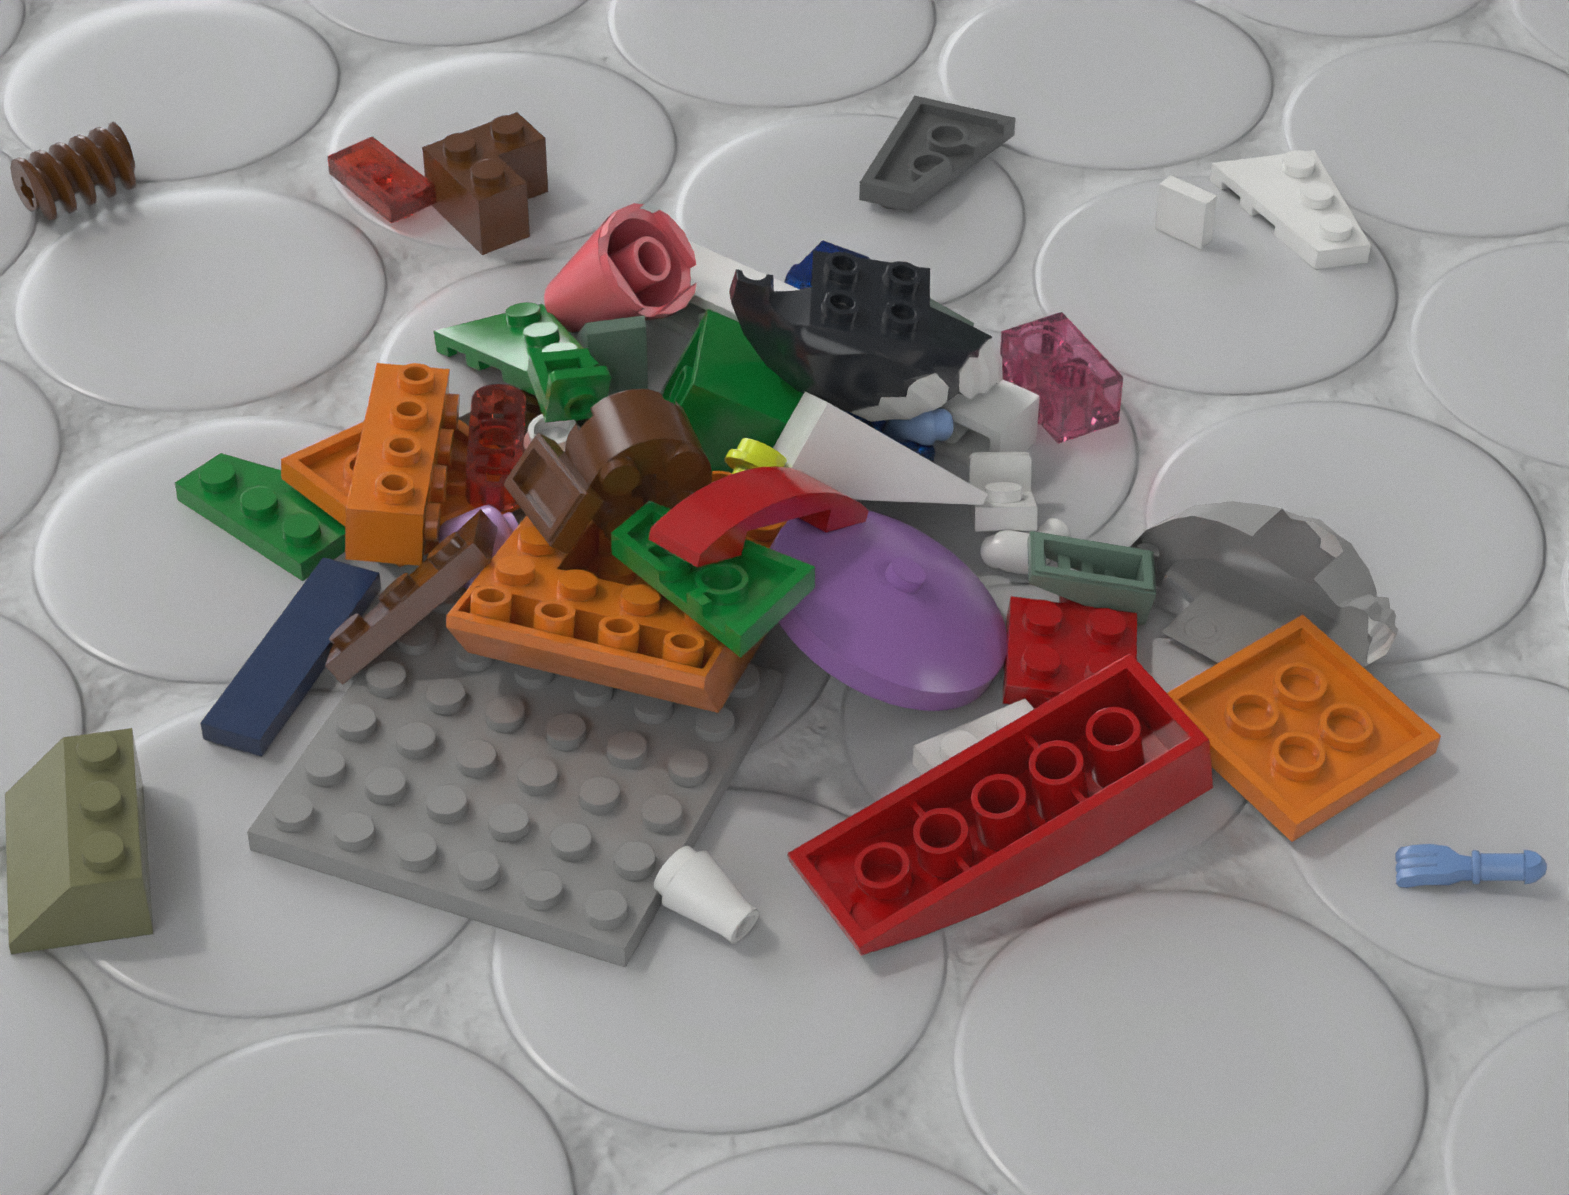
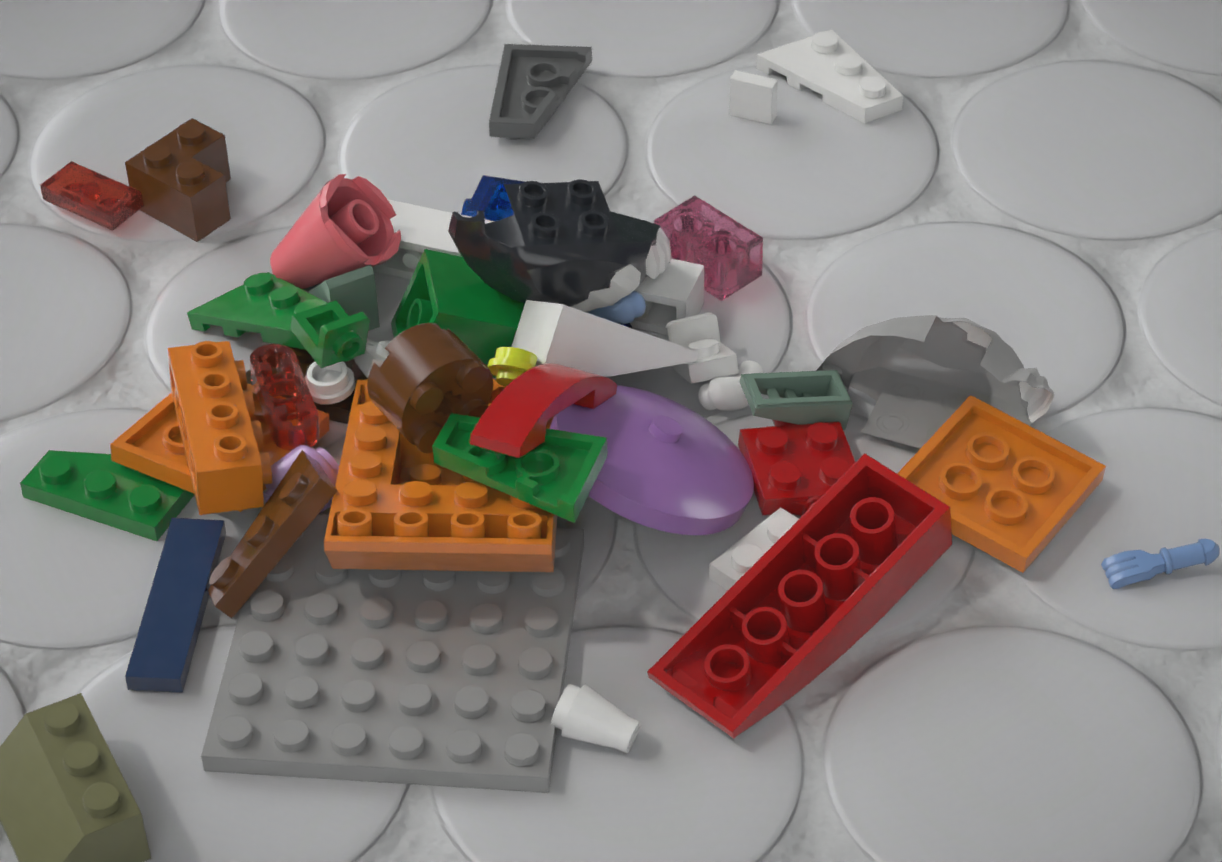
camera: 15 degrees left, 0 degrees up
reddish brown tile [504,433,604,554] -> none

